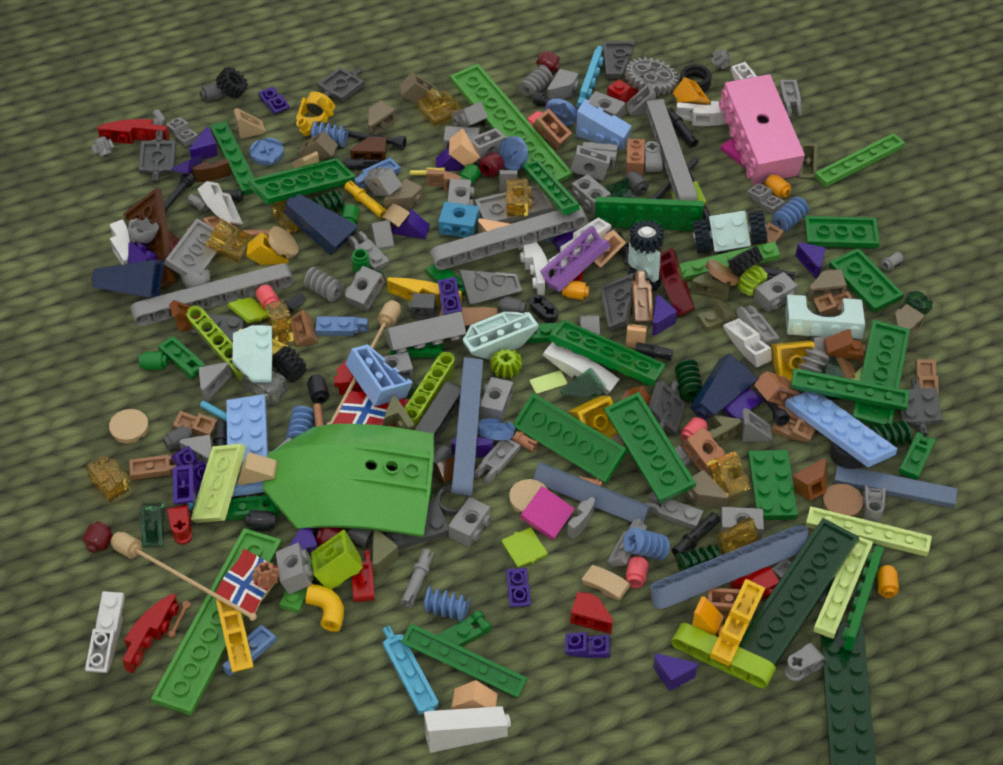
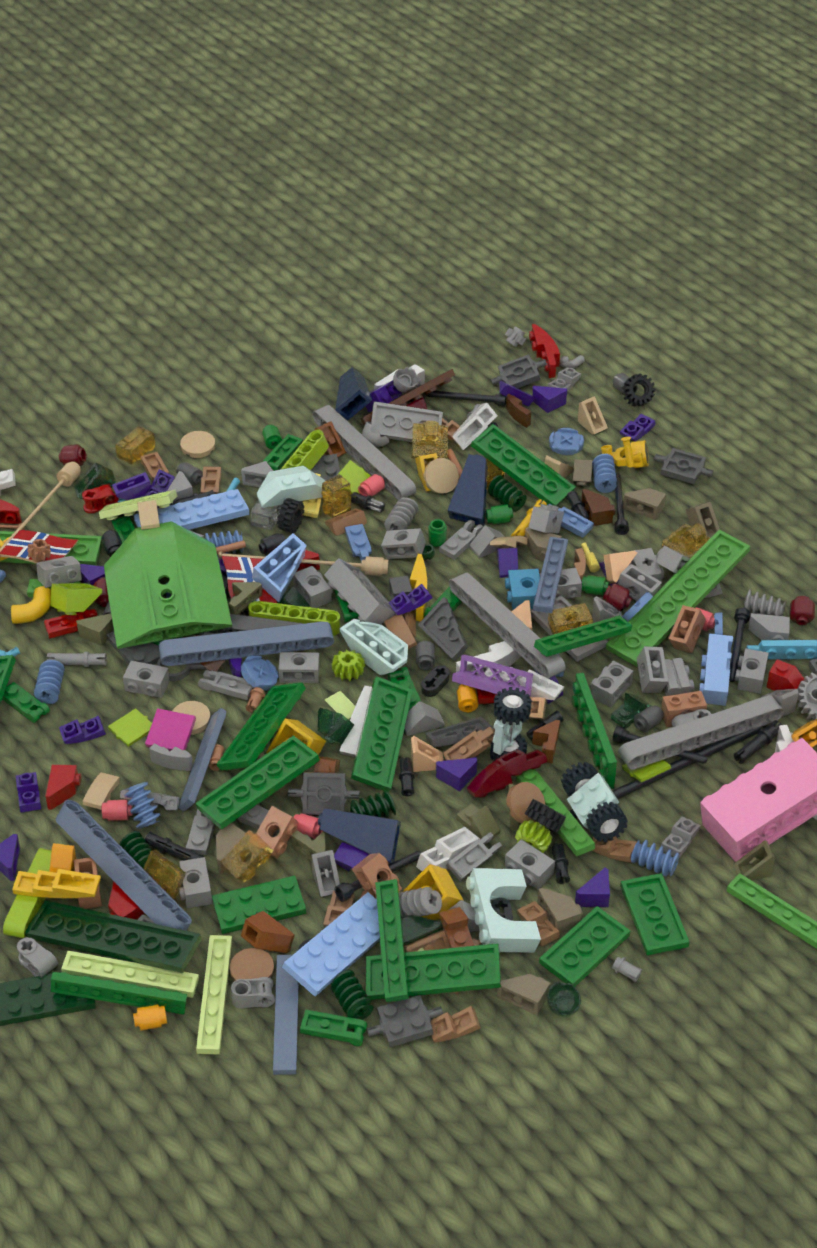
camera: 75 degrees right, 5 degrees down
green plate [210,121,255,196] -> none
light orange brick [765,174,791,199] -> none
none -> sand blue tile [533,537,568,613]

